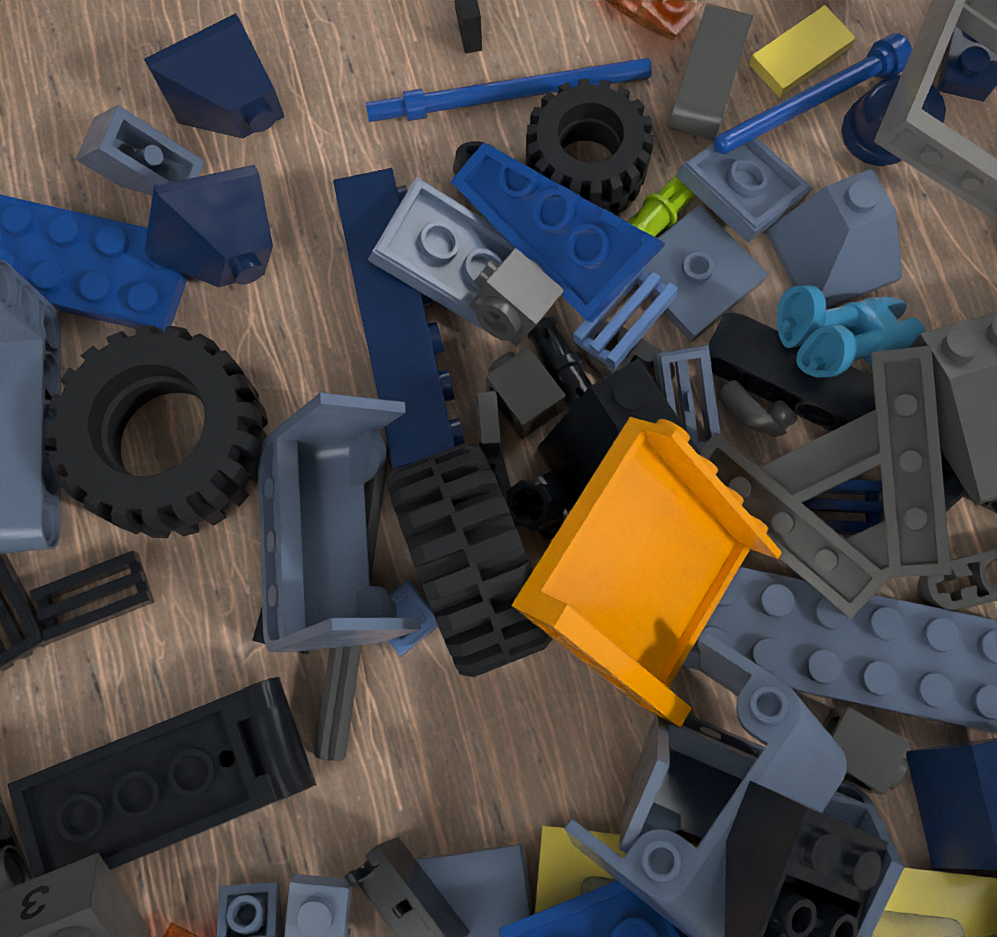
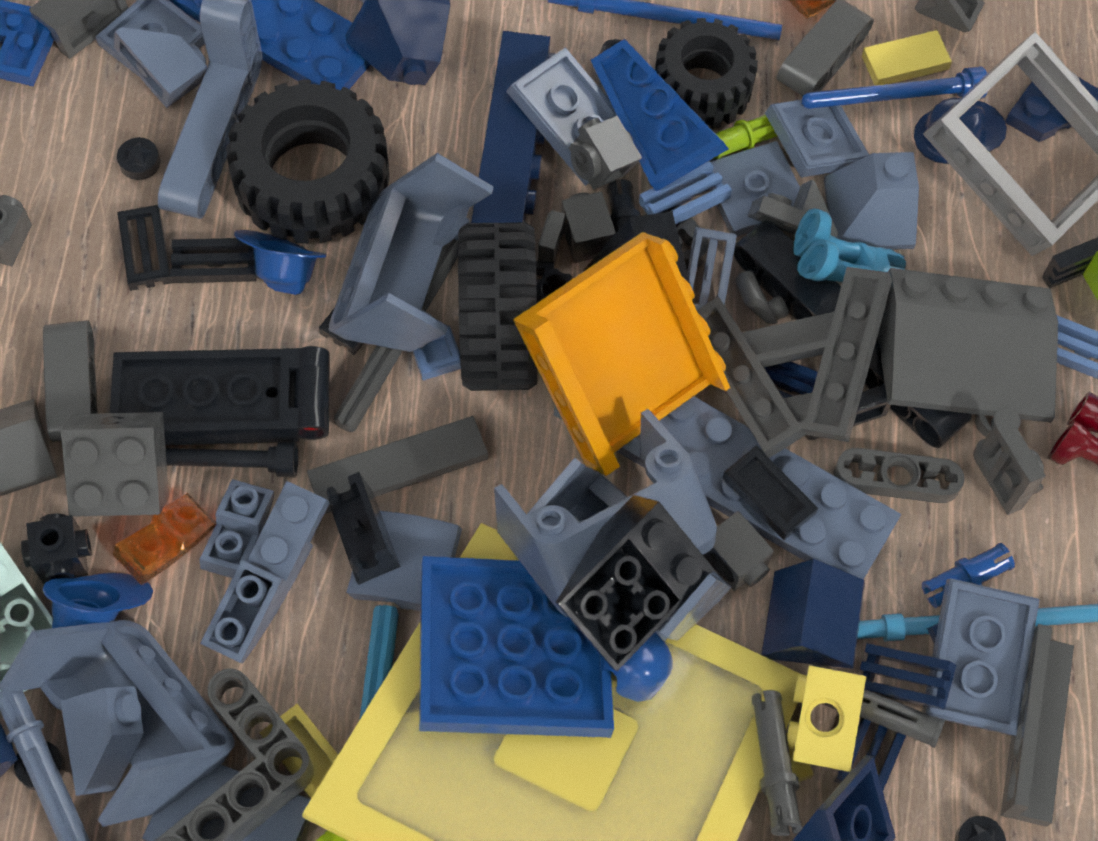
camera: 15 degrees right, 10 degrees down
none -> black piece [165,442,299,478]
none -> blue piece [234,230,326,295]
none -> dark grey tile [307,416,488,514]
none -> black tile [722,445,818,541]
none -> dark grey slope [747,180,838,238]

